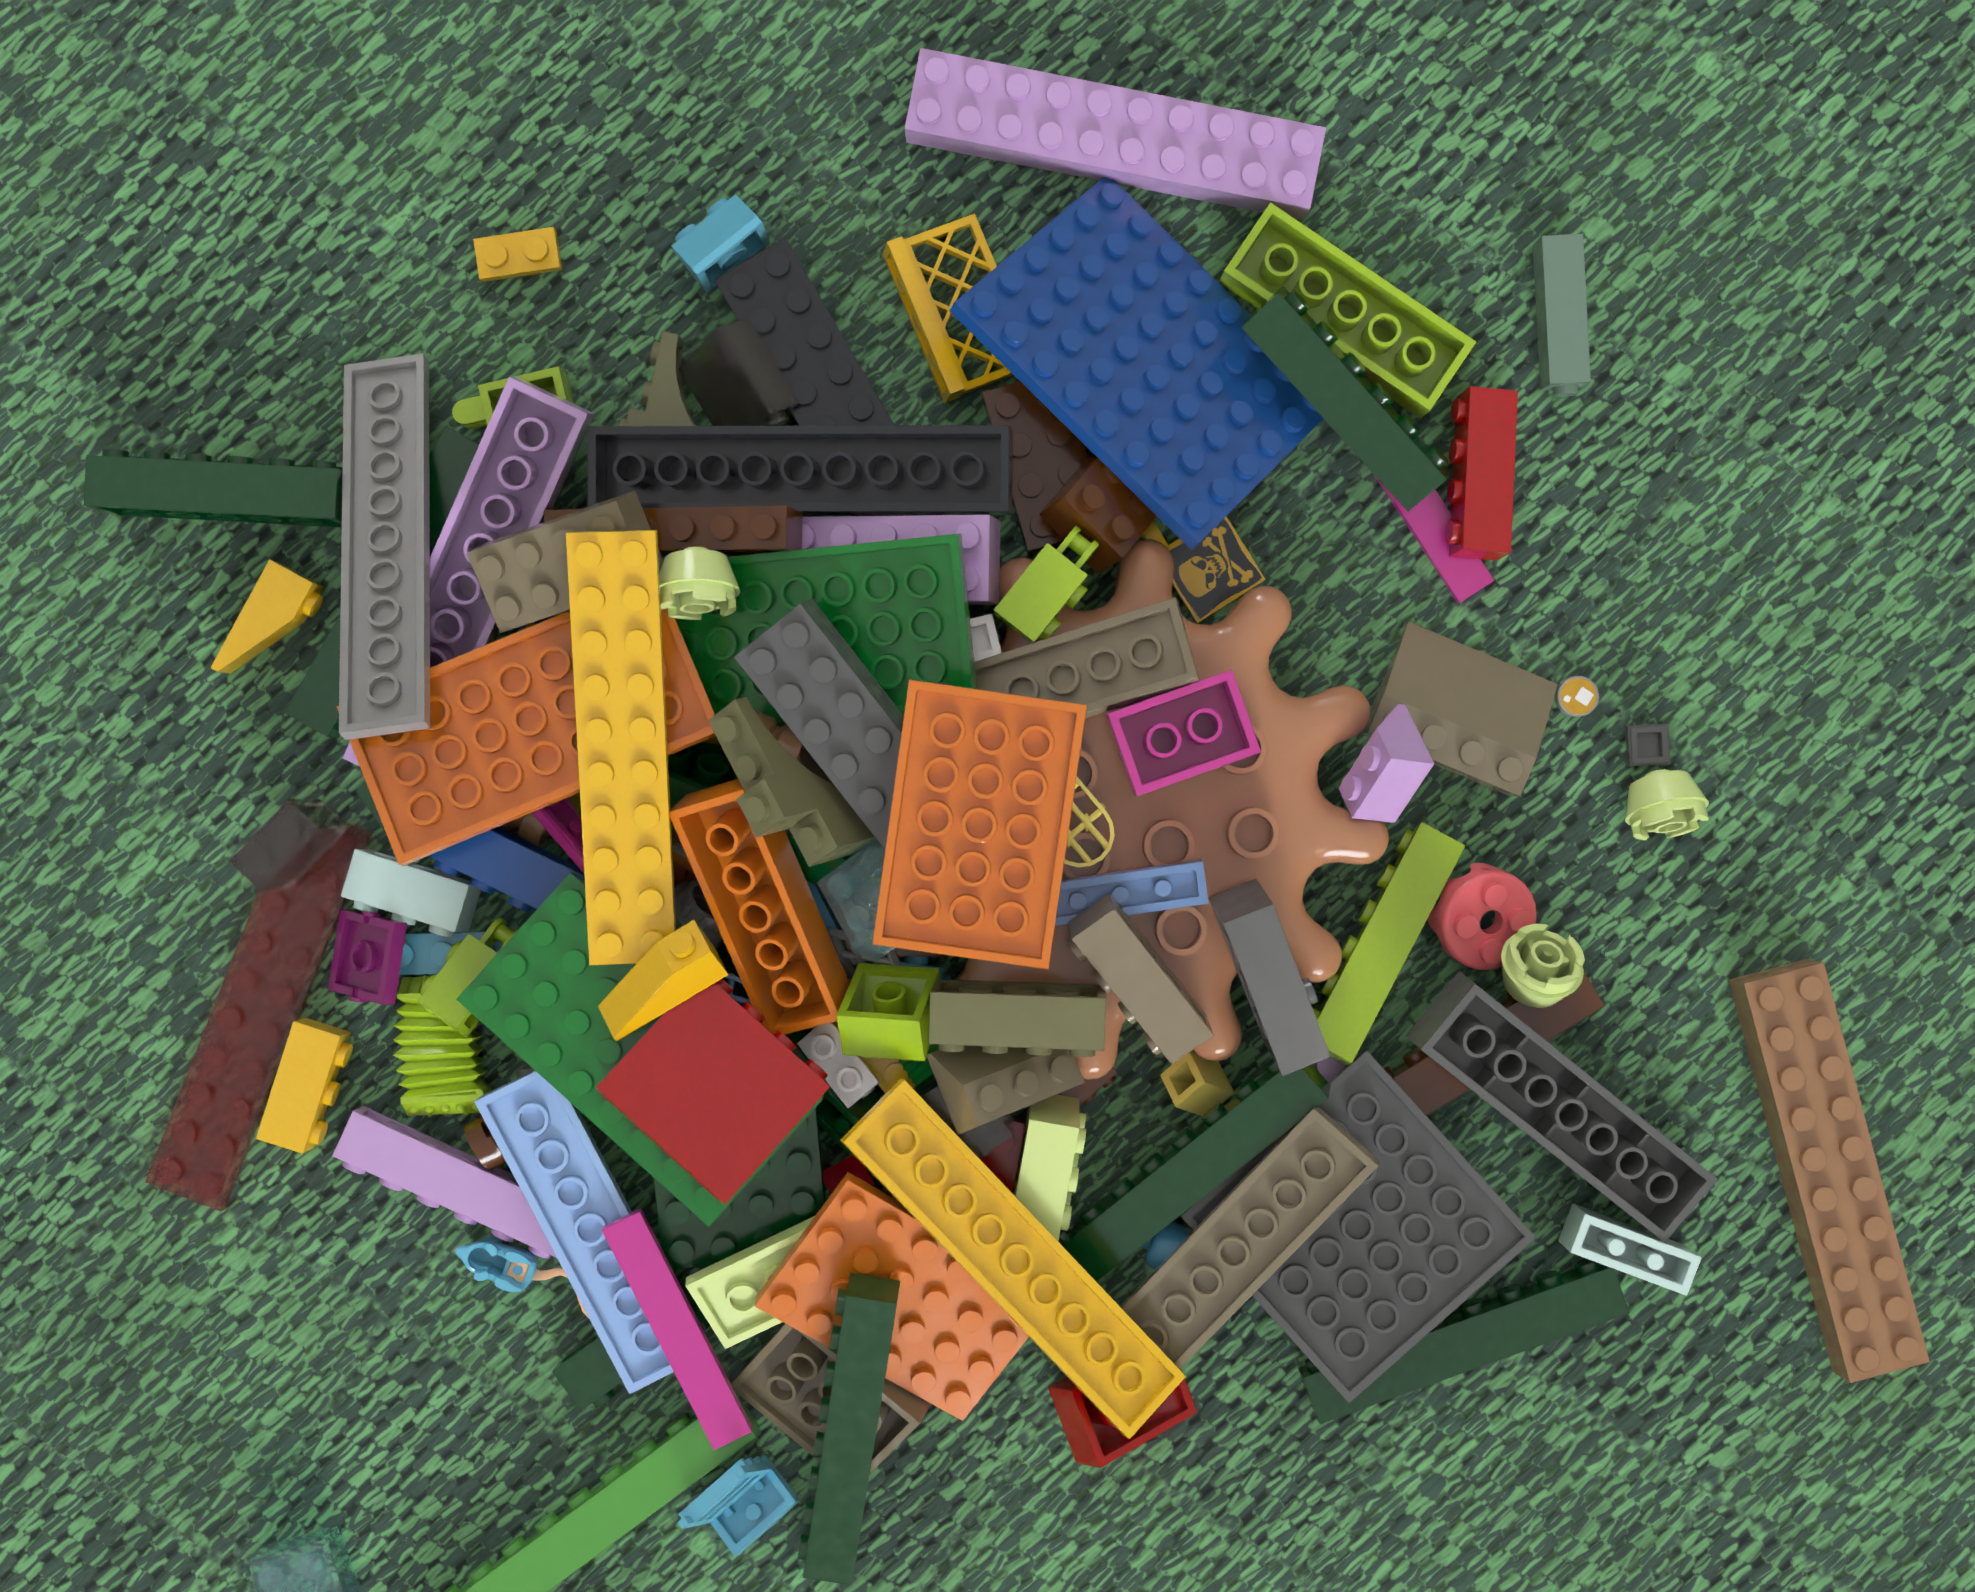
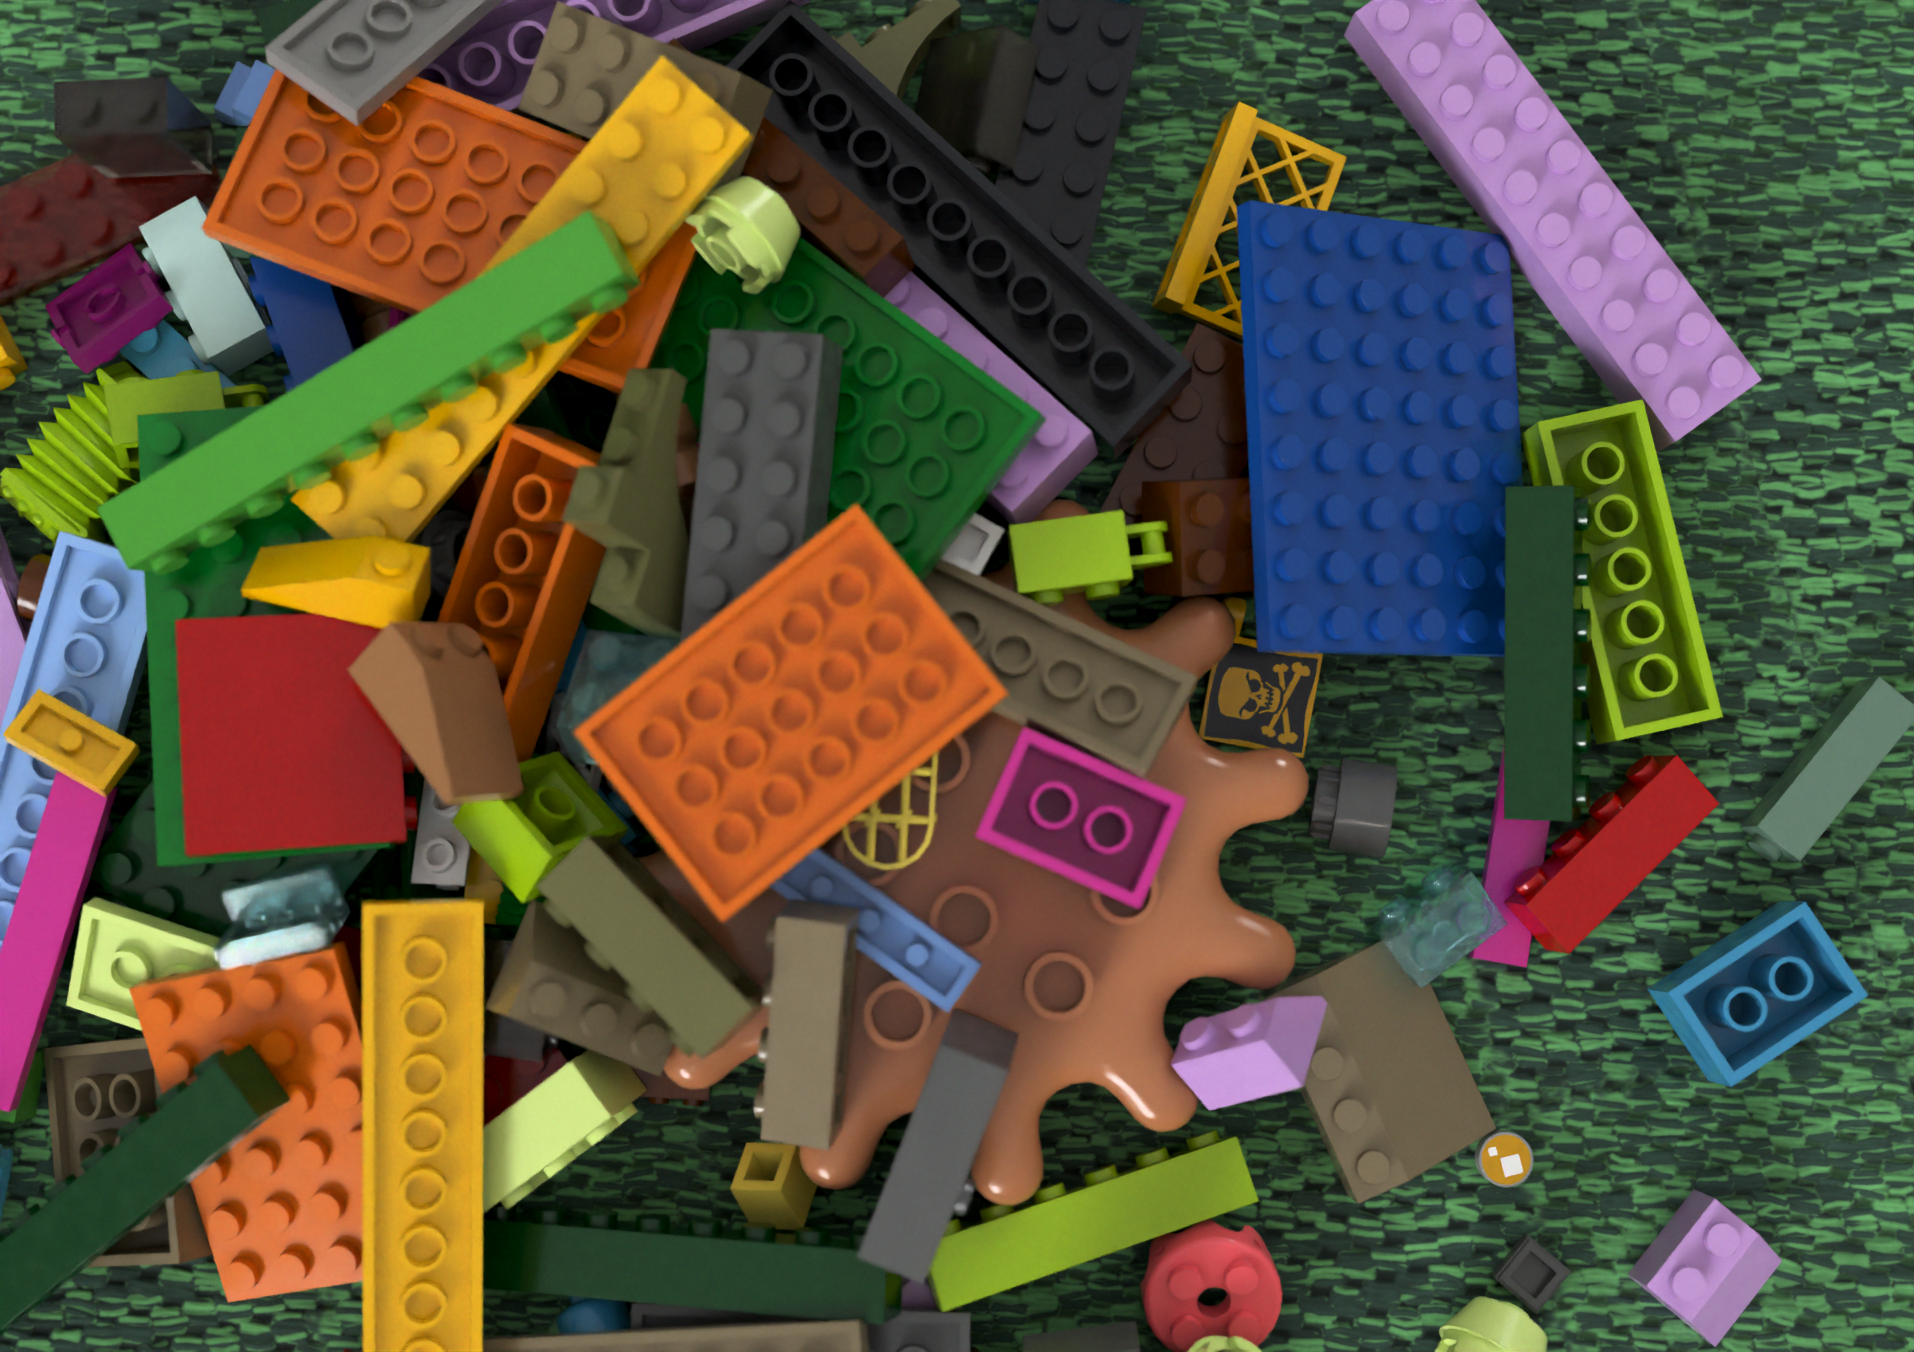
camera: 40 degrees right, 5 degrees down
none -> yellow plate [3,689,140,798]
none -> bright green brick [97,210,641,575]
none -> clear light blue bracket [213,864,350,970]
none -> medium blue slope [214,60,275,126]
none -> medium nougat slope [348,622,524,805]
none -> dark grey piece [1308,758,1397,858]
none -> clear light blue bracket [1369,864,1508,989]
none -> lavender slope [1627,1190,1782,1347]
none -> dark azure brick [1647,900,1869,1087]

